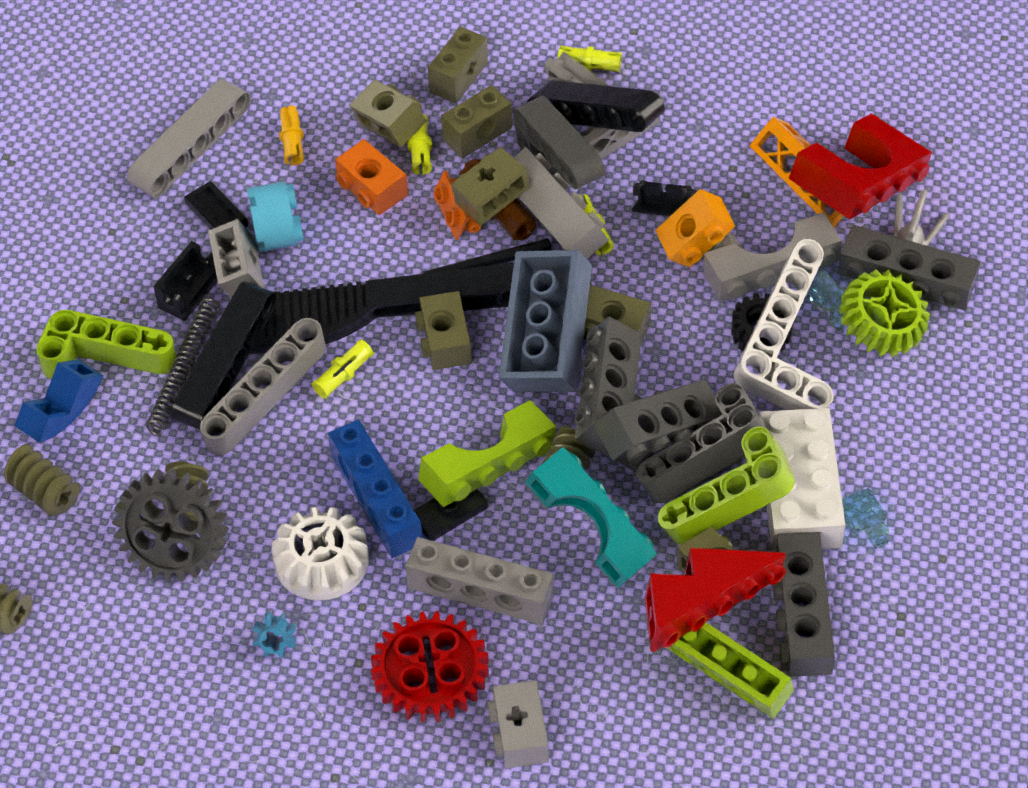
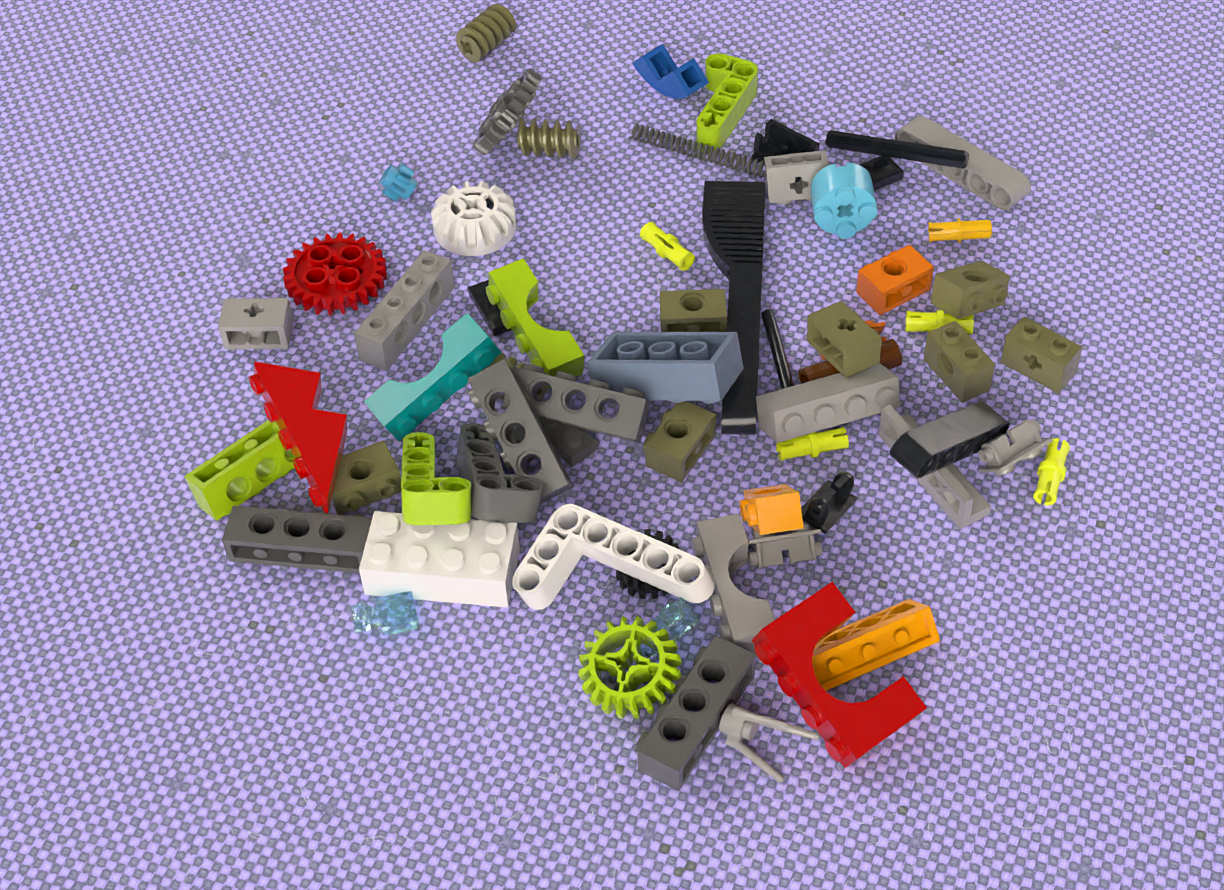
camera: 100 degrees right, 5 degrees down
olive piece [4,444,80,516] -> none
black beam [171,281,276,430] -> none
light grey beam [200,318,326,455] -> none
blue brick [328,419,422,559] -> none
dark grey beam [513,96,605,190] -> none
none -> black axle [825,130,969,169]

